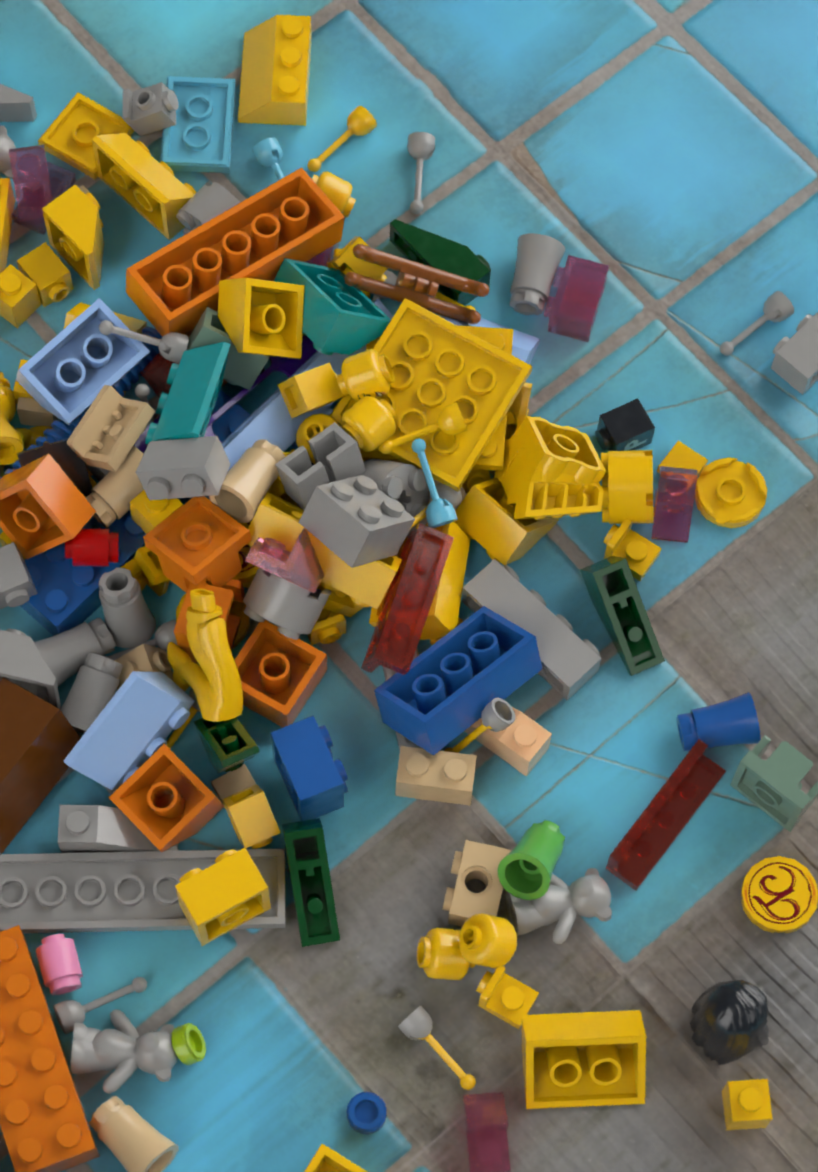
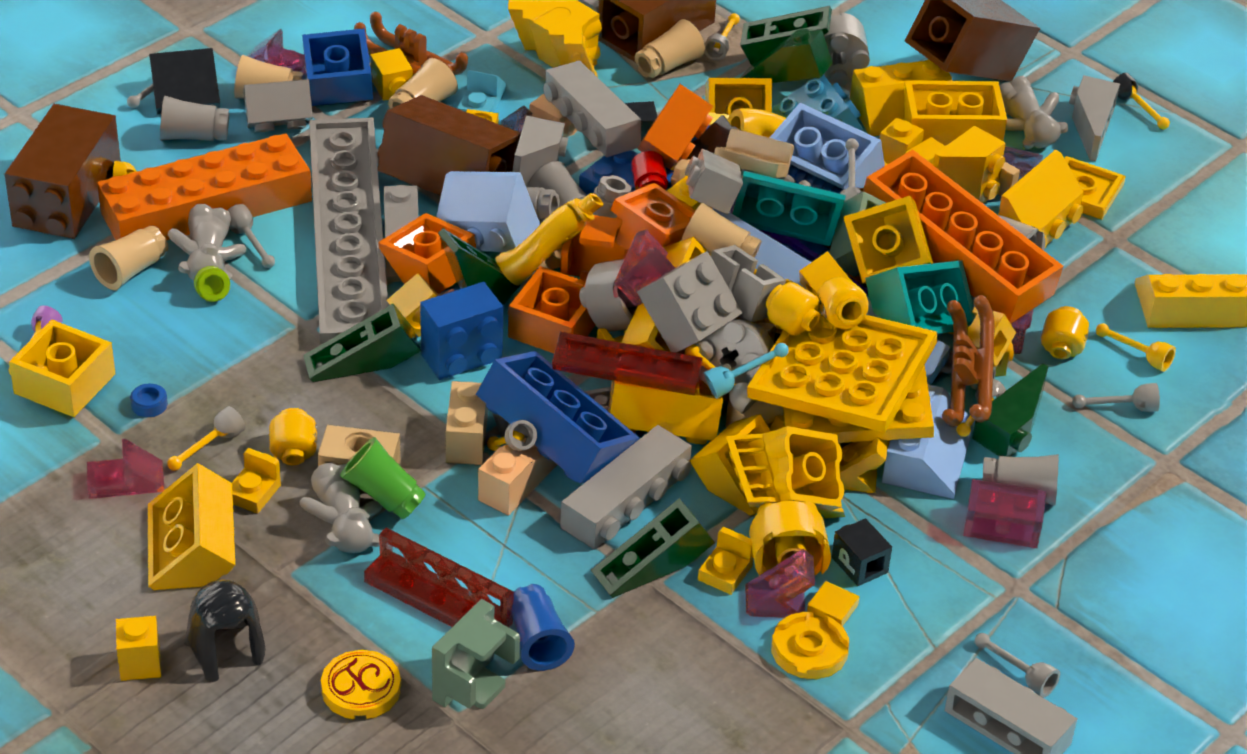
camera: 85 degrees right, 25 degrees down
clear pink slope [9,145,53,221] -> none
bright pink brick [35,934,83,995] -> none
light grey brick [123,82,178,136] -> none
medium azure tile [160,76,236,173] -> none
yellow brick [175,847,271,946] -> none
medium azure hinge [253,137,284,181] -> none
yellow hinge [378,402,467,454] -> none
yellow head [459,913,517,968] -> none

